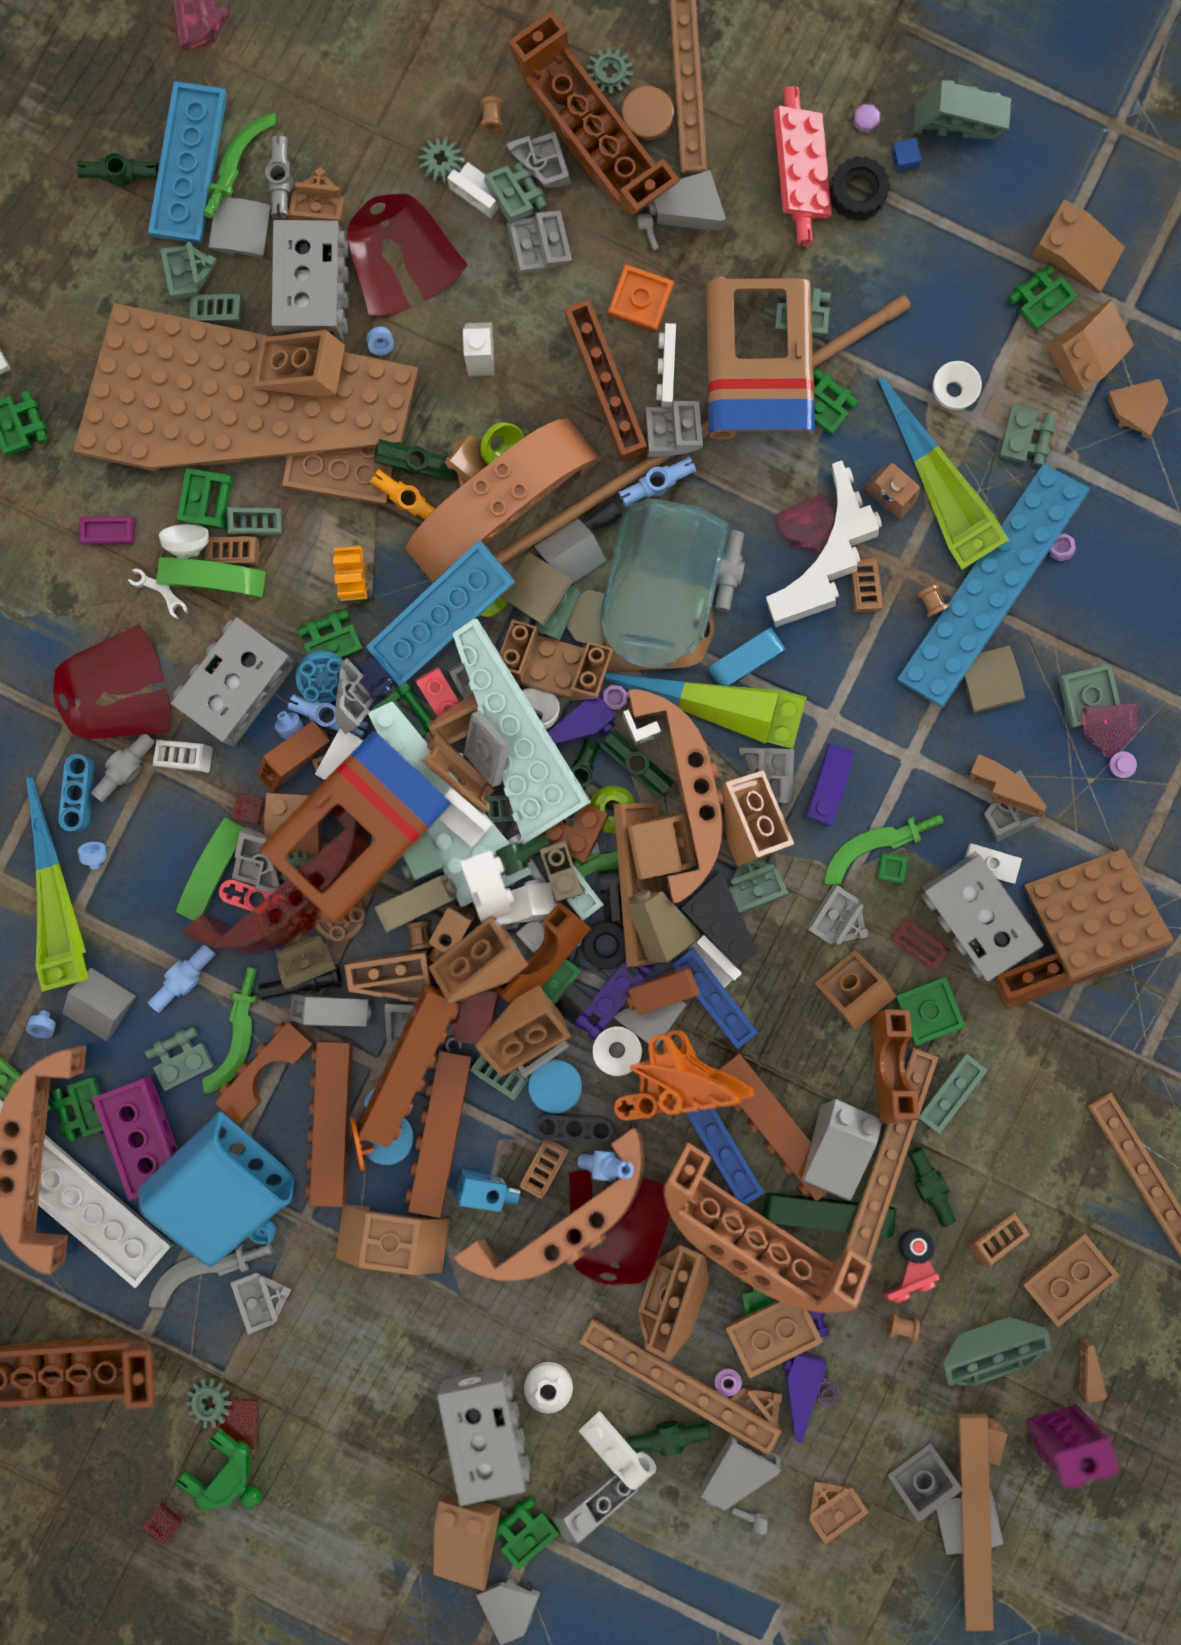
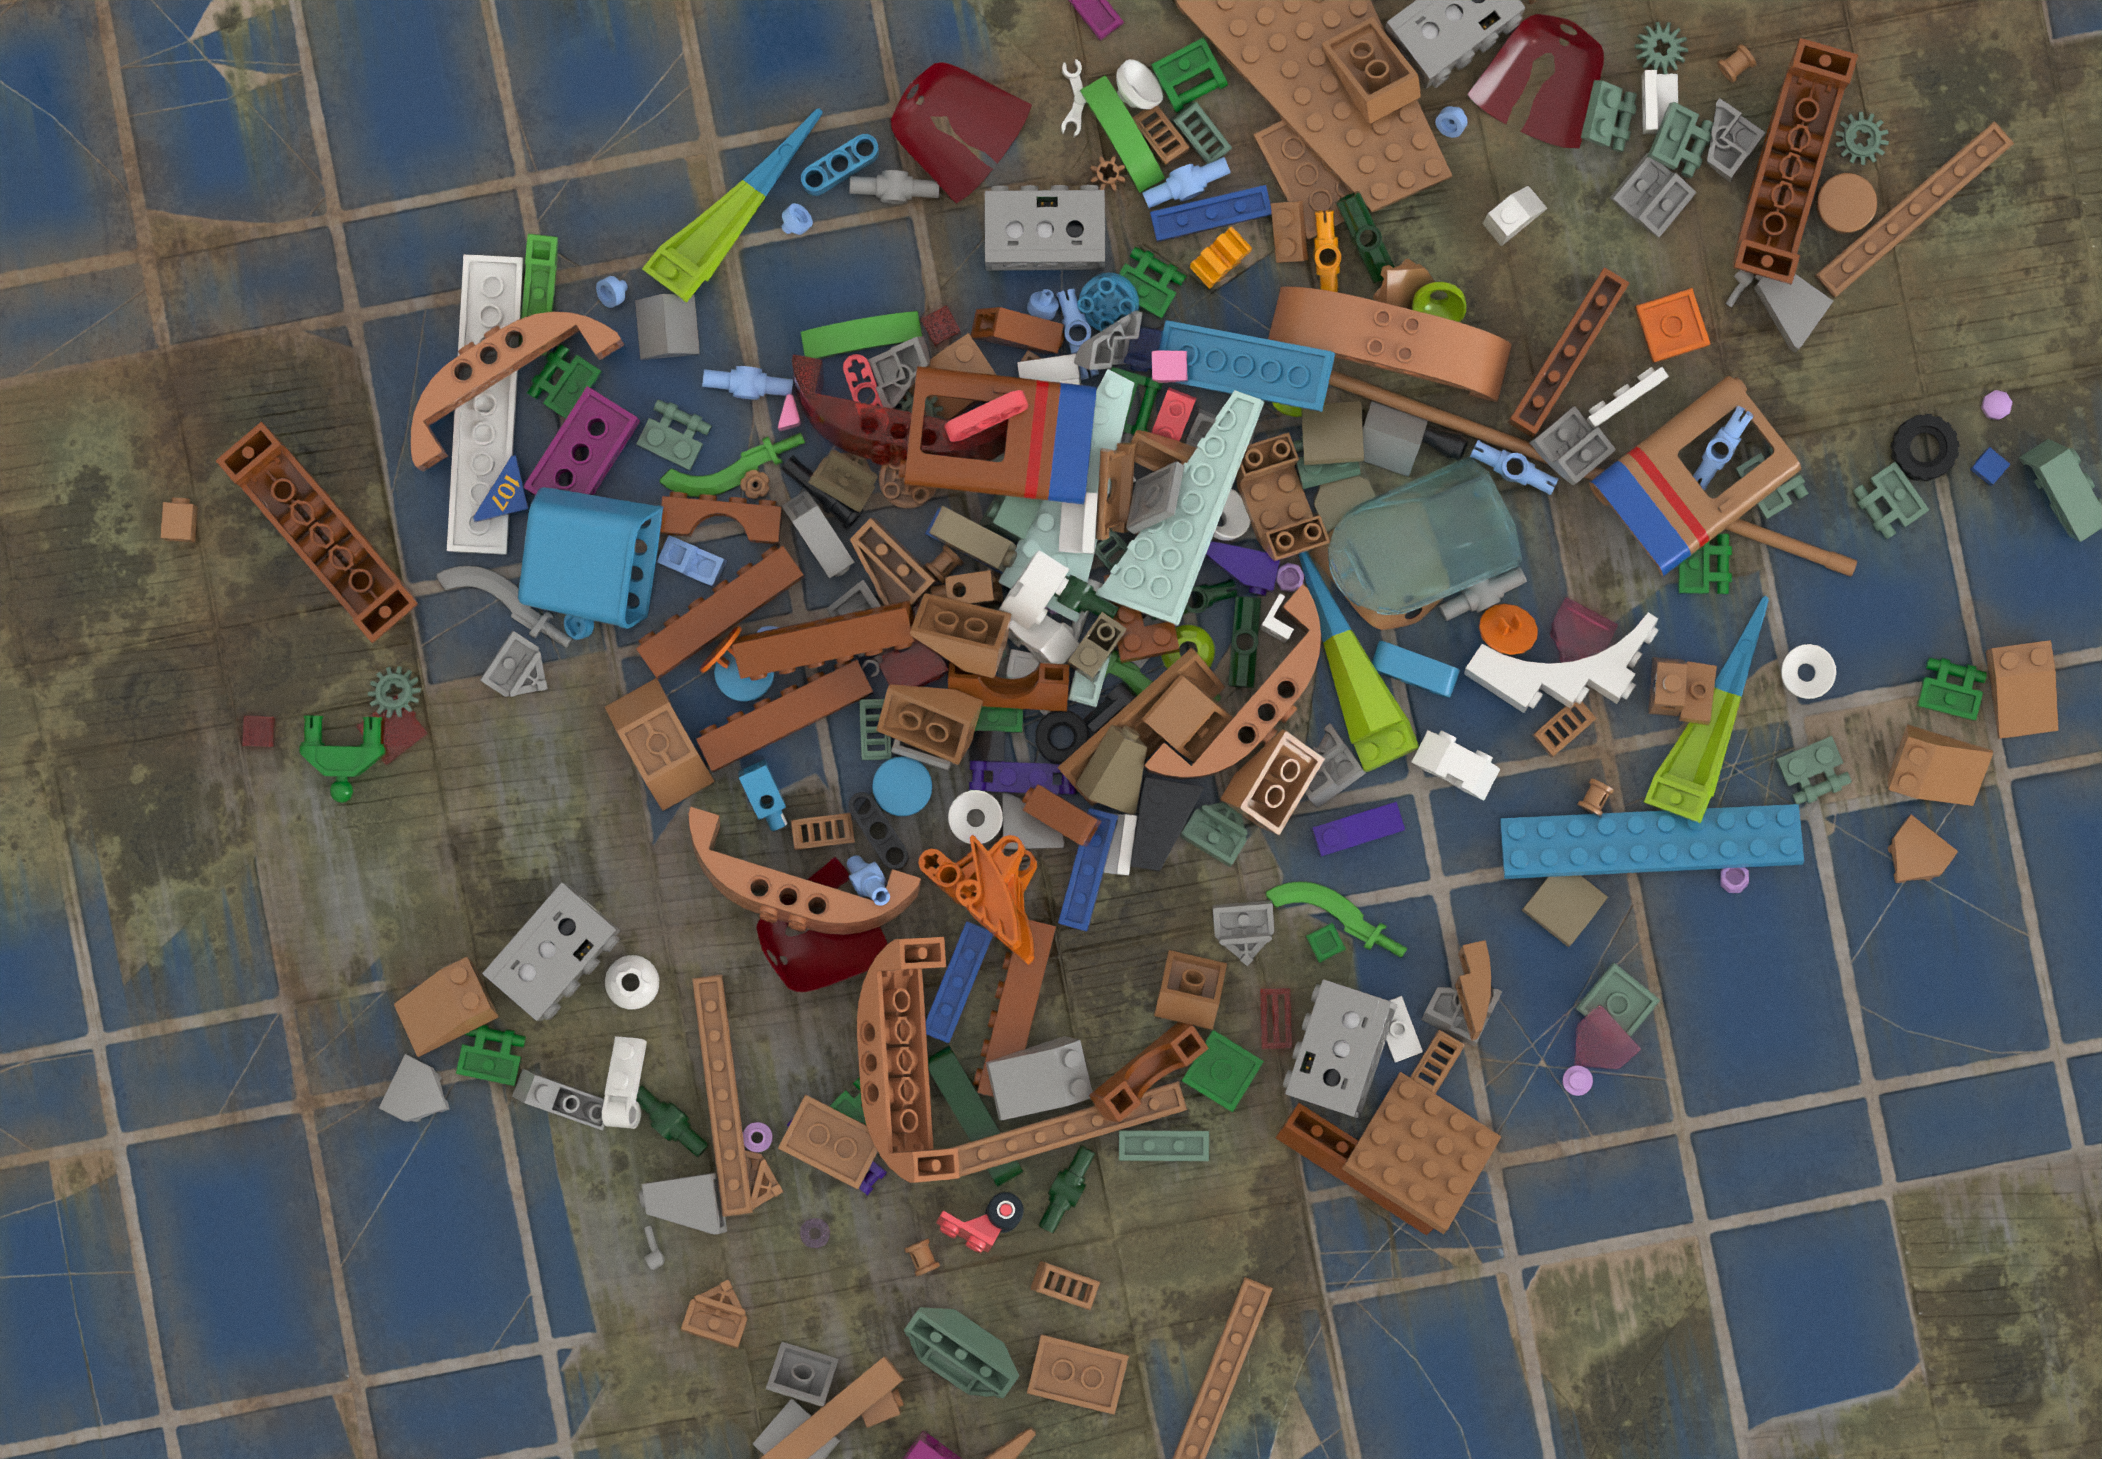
camera: 55 degrees right, 0 degrees up
white slope [152,740,213,773] -> none
medium nougat wedge [638,1245,709,1361] -> none
coral plate [773,86,832,246] -> none
dark purple slope [782,1351,827,1444] -> none
none -> blue tile [473,455,529,522]
none -> light blue slope [657,535,727,587]
none -> medium nougat plate [740,470,769,499]
none -> bright pink slope [778,394,801,431]
none -> coral beam [944,390,1029,442]
none -> medium nougat gear [1090,156,1126,193]
none -> light blue pin [1142,157,1231,208]
none -> blue plate [1150,185,1272,242]
none -> bright pink slope [1152,351,1188,383]
none -> medium nougat plate [1271,200,1308,263]
none -> medium nougat slope [1410,1030,1465,1094]
none -> white brick [1412,731,1500,801]
none -> orange piece [1479,604,1538,655]
none -> sand green plate [1581,80,1637,152]
none -> medium nougat plate [1679,661,1717,725]
none -> light blue pin [1693,406,1754,490]
none -> sand green plate [1853,461,1929,539]

